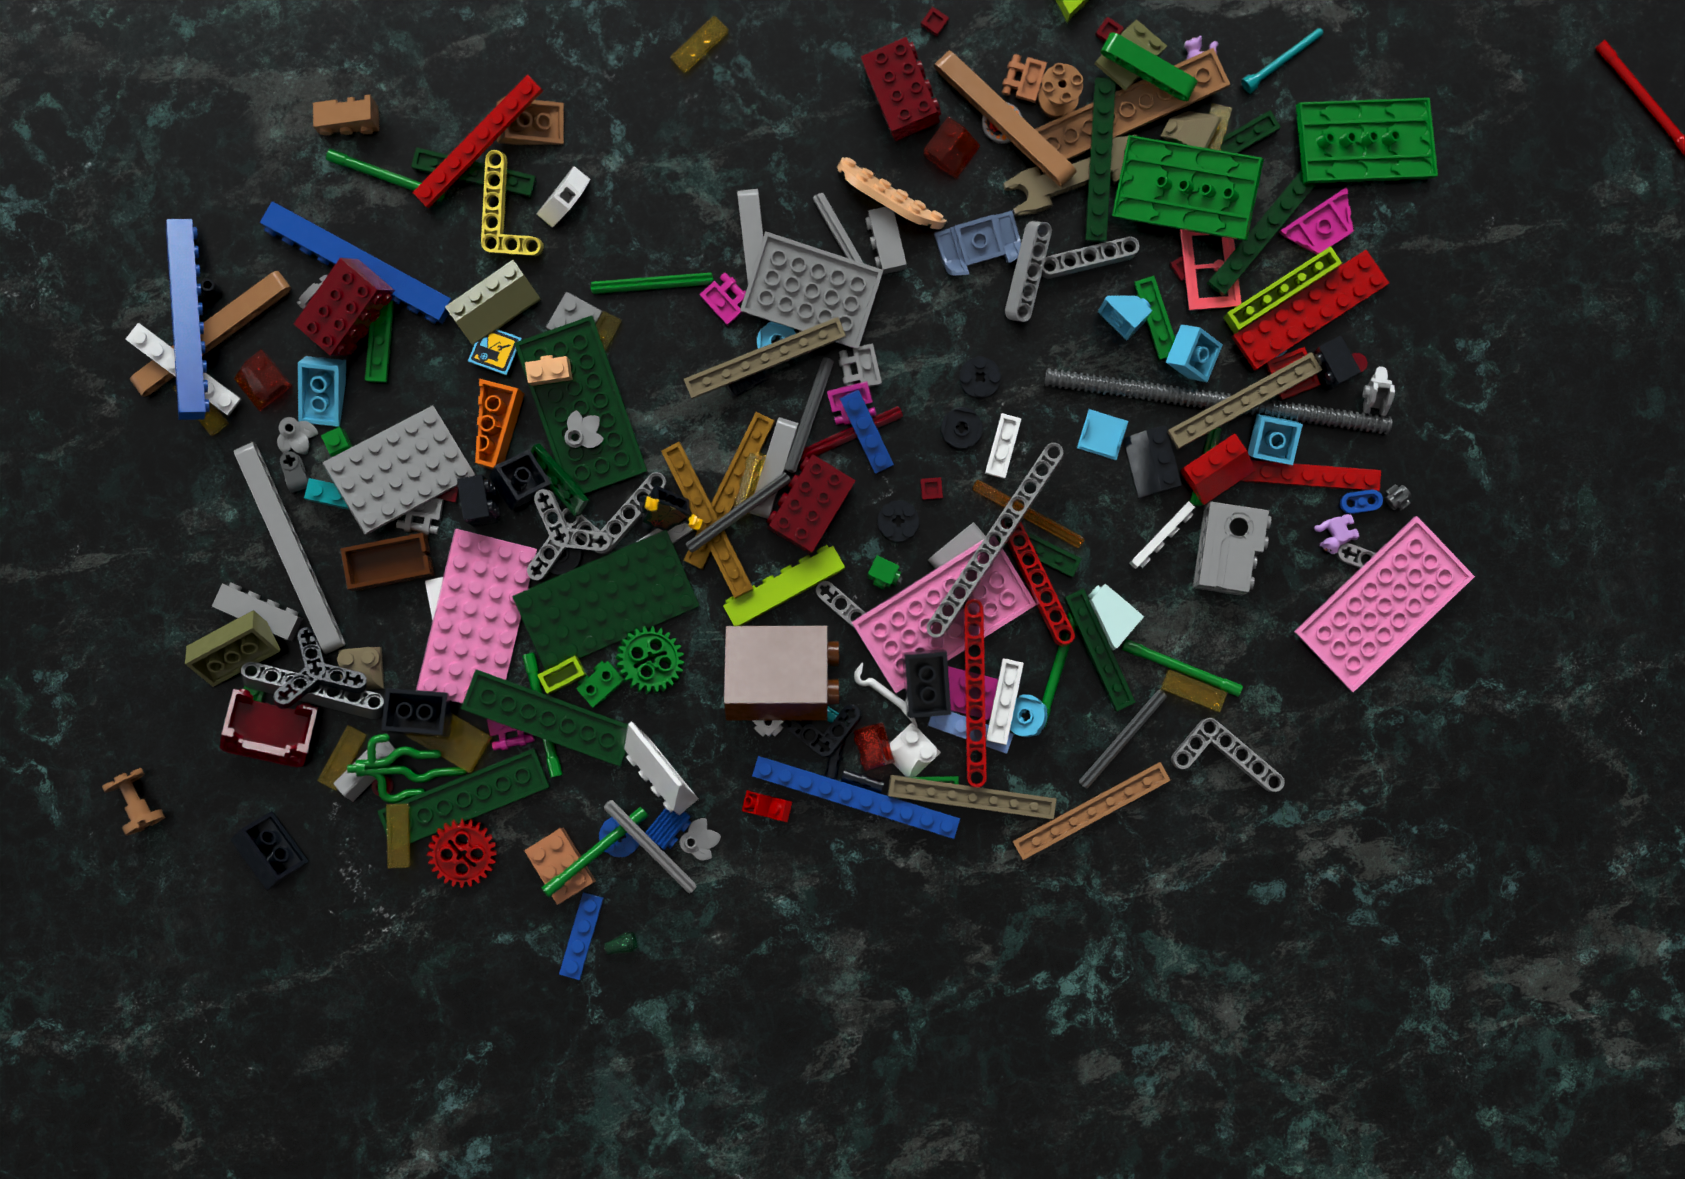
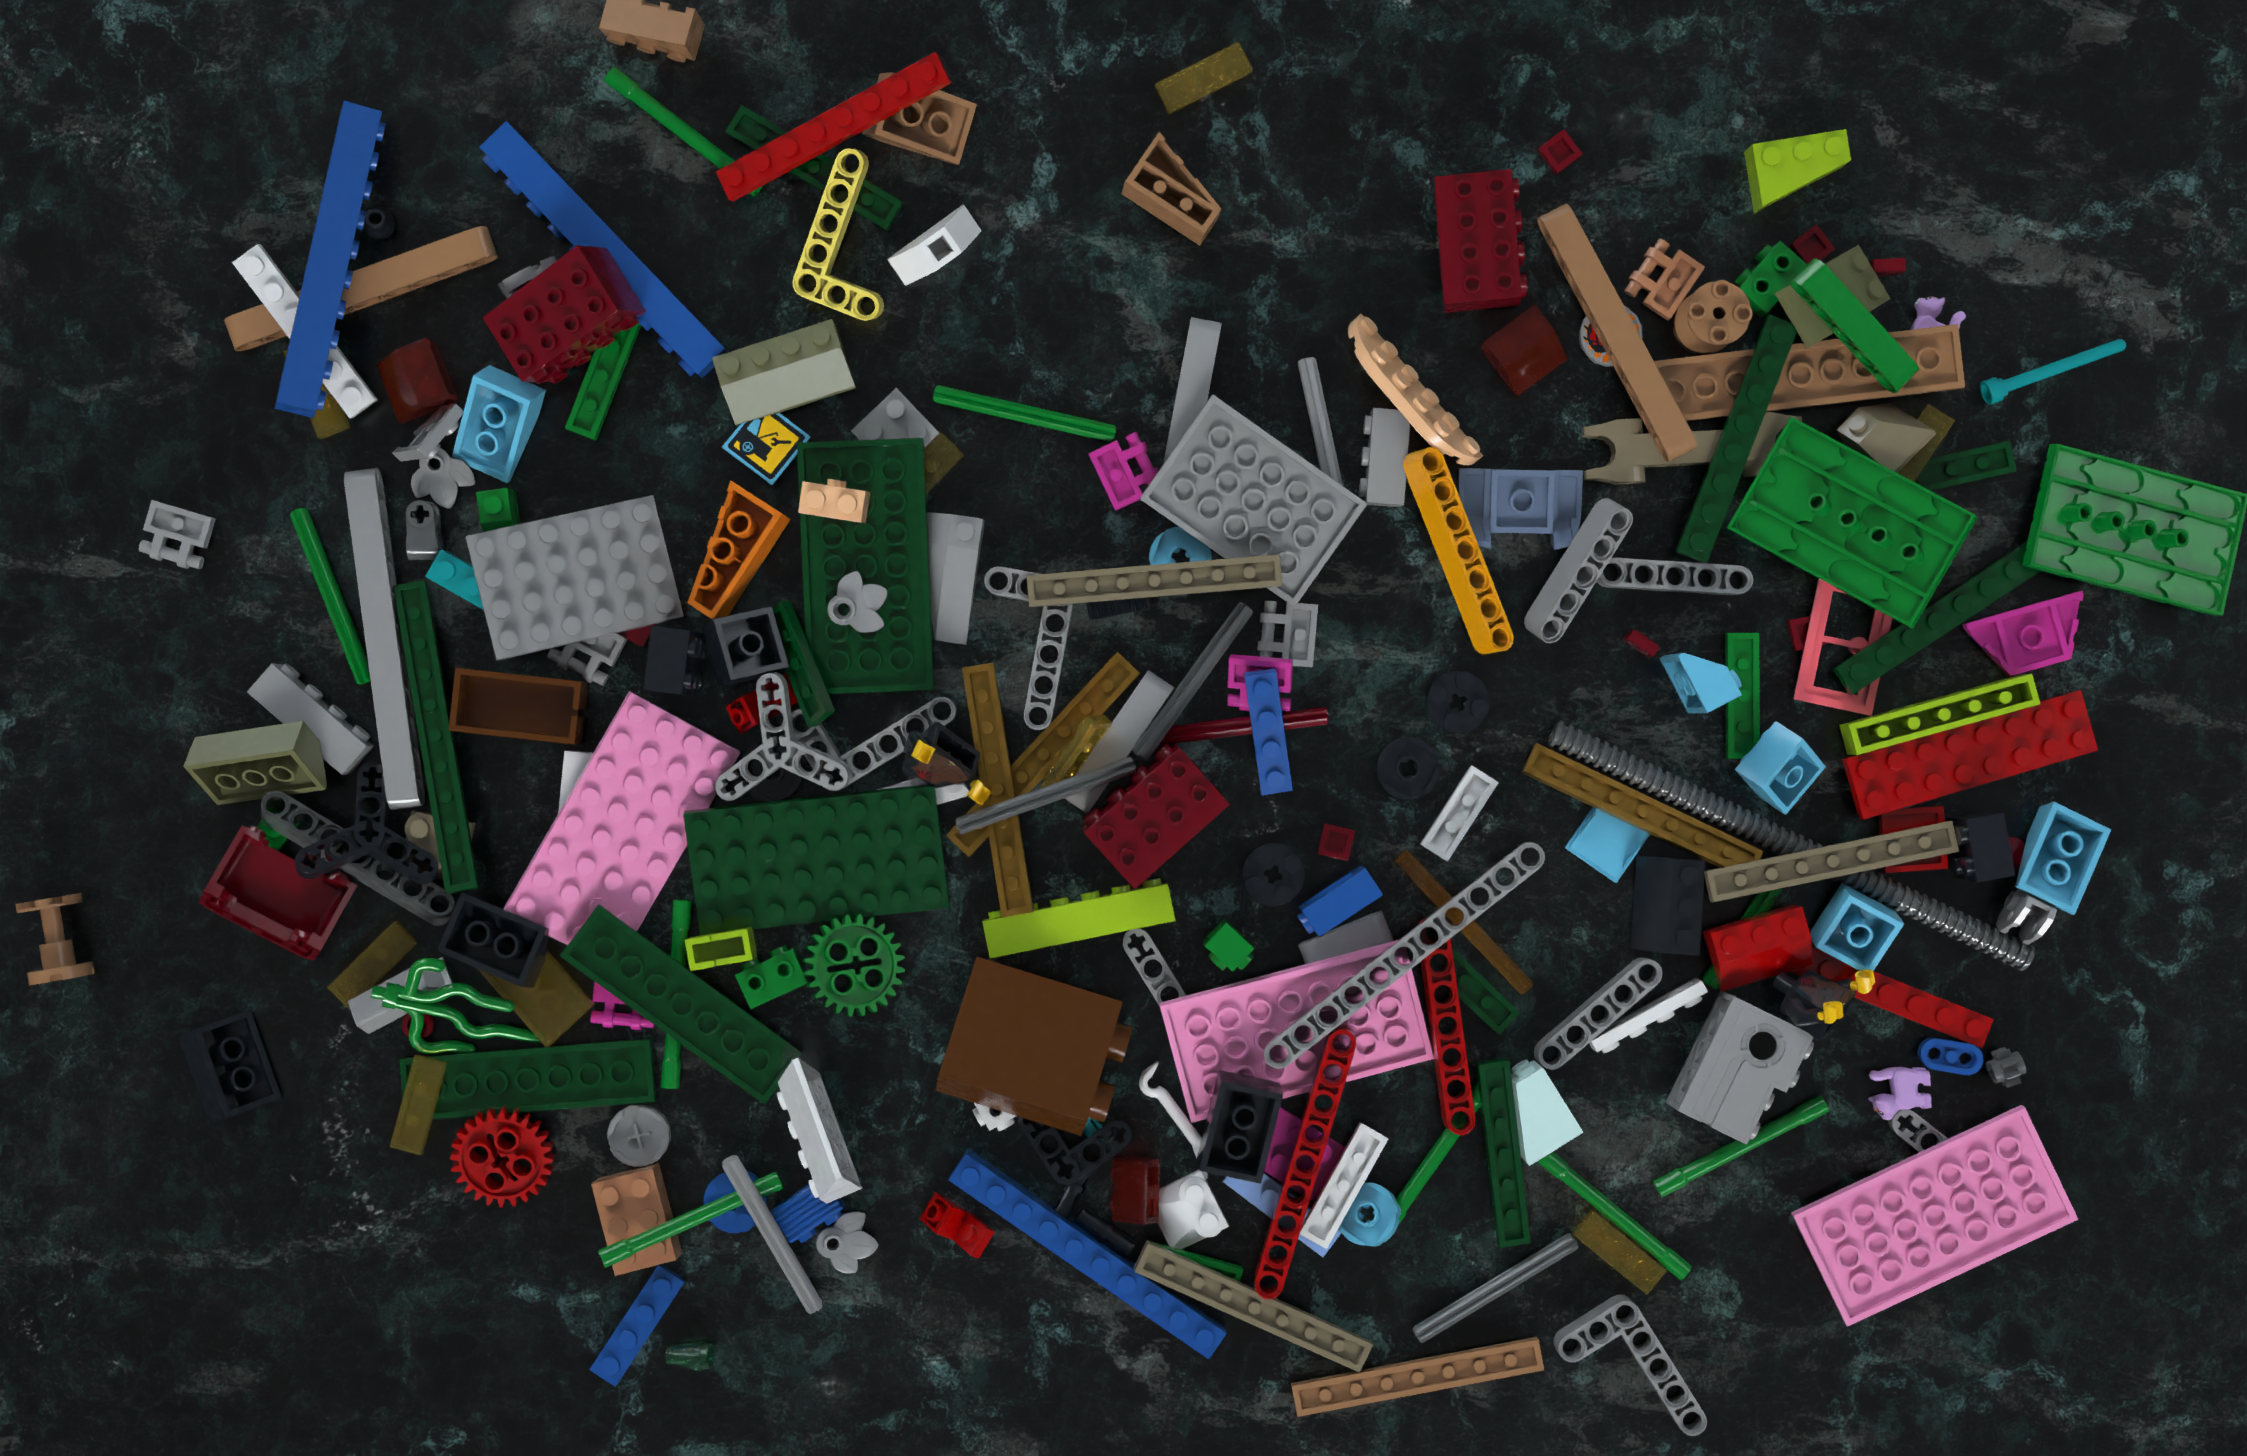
camera: 15 degrees right, 5 degrees up
none -> light grey plate [139,500,216,569]
none -> green axle [290,508,371,685]
none -> light grey wing [392,404,464,462]
none -> dark green plate [393,580,480,894]
none -> light grey tile [607,1104,671,1167]
none -> red slope [726,673,798,734]
none -> light grey wedge [927,512,985,645]
none -> light grey beam [984,567,1073,730]
none -> medium nougat wedge [1122,132,1221,246]
none -> blue window [1297,865,1383,937]
none -> light orange beam [1403,447,1514,655]
none -> pearl gold plate [1522,743,1763,868]
none -> light grey beam [1534,957,1663,1070]
none -> dark red tile [1622,629,1660,657]
none -> green piece [1653,1095,1829,1198]
none -> green brick [1735,241,1808,318]
none -> torso [1772,969,1875,1041]
none -> dark red tile [1869,258,1906,277]
none -> medium azure slope [2015,802,2111,915]

